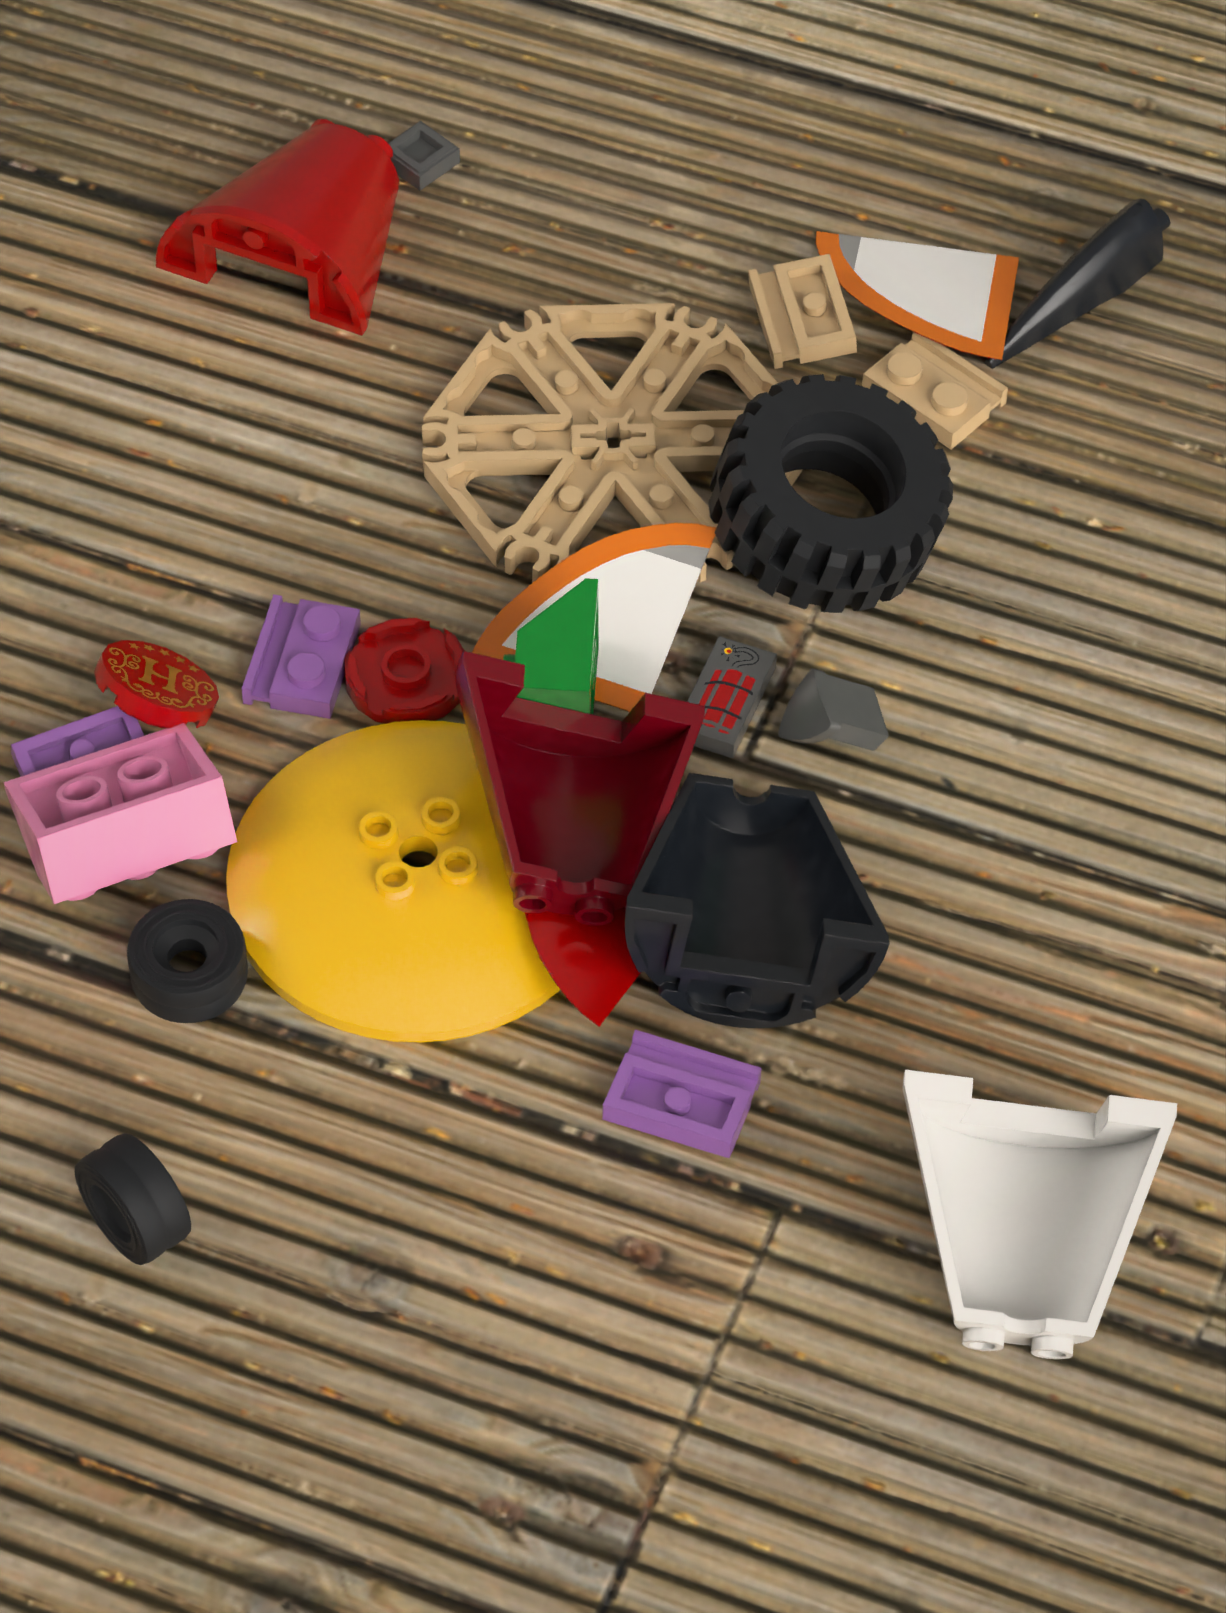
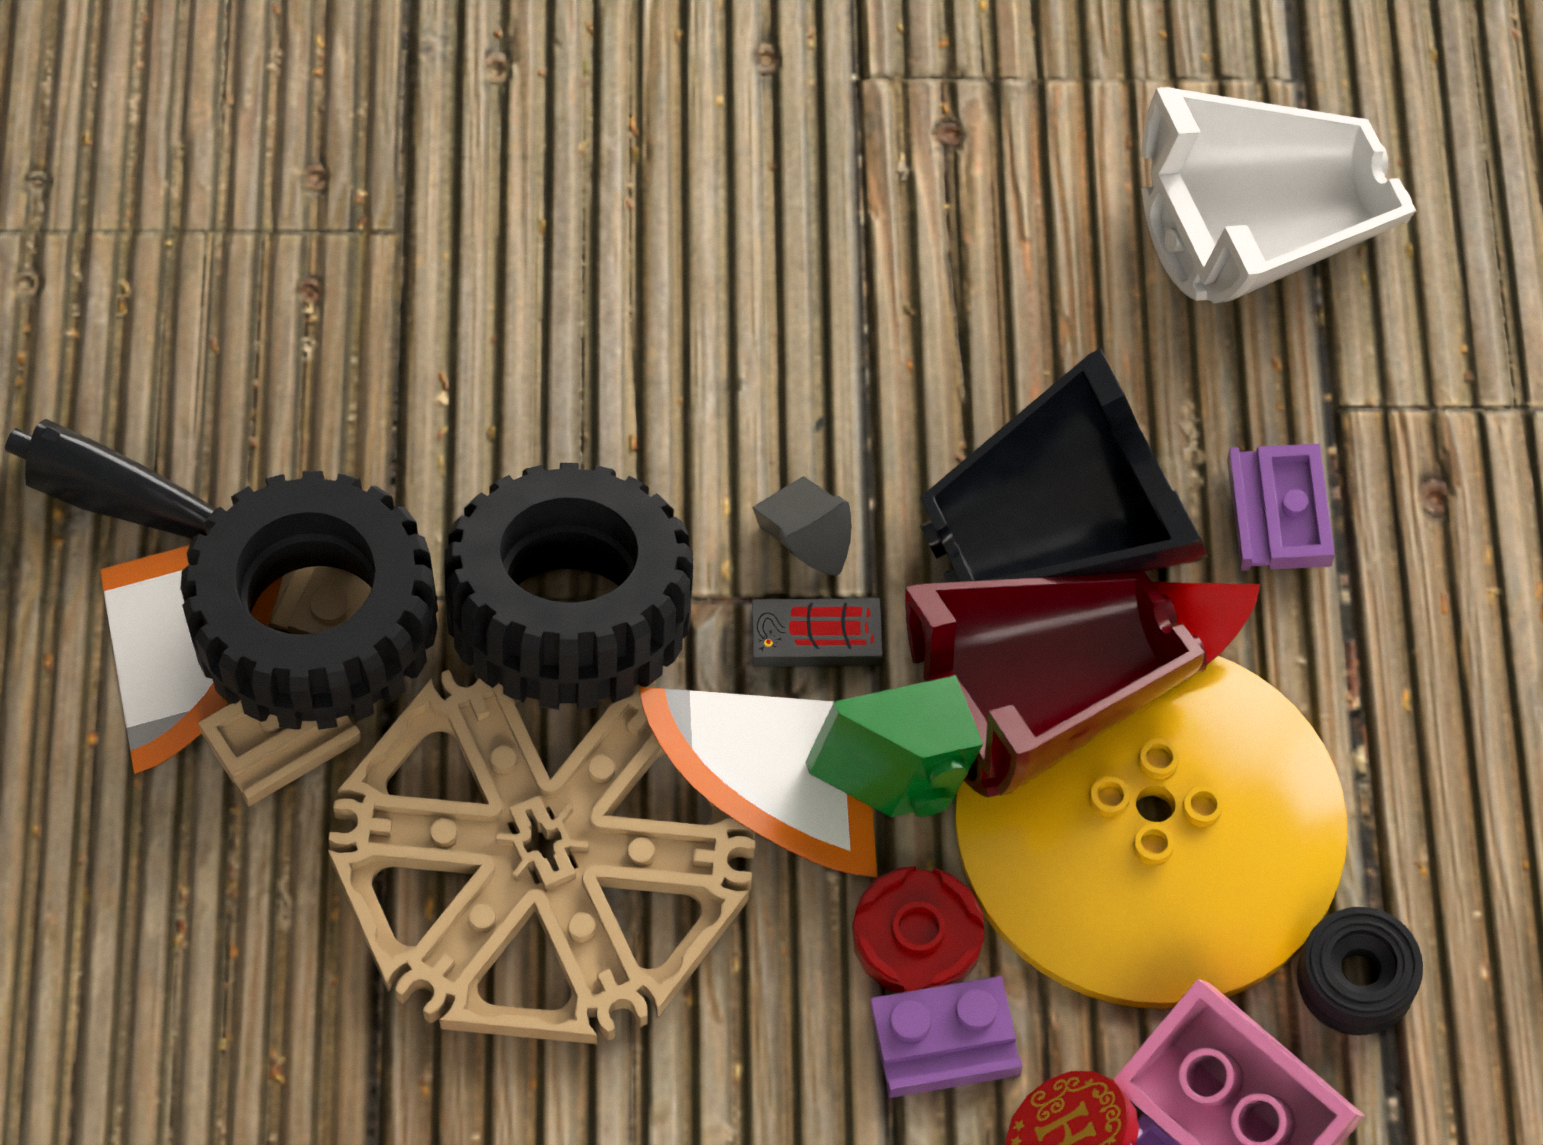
camera: 115 degrees left, 10 degrees up
none -> black tyre [180,471,438,730]

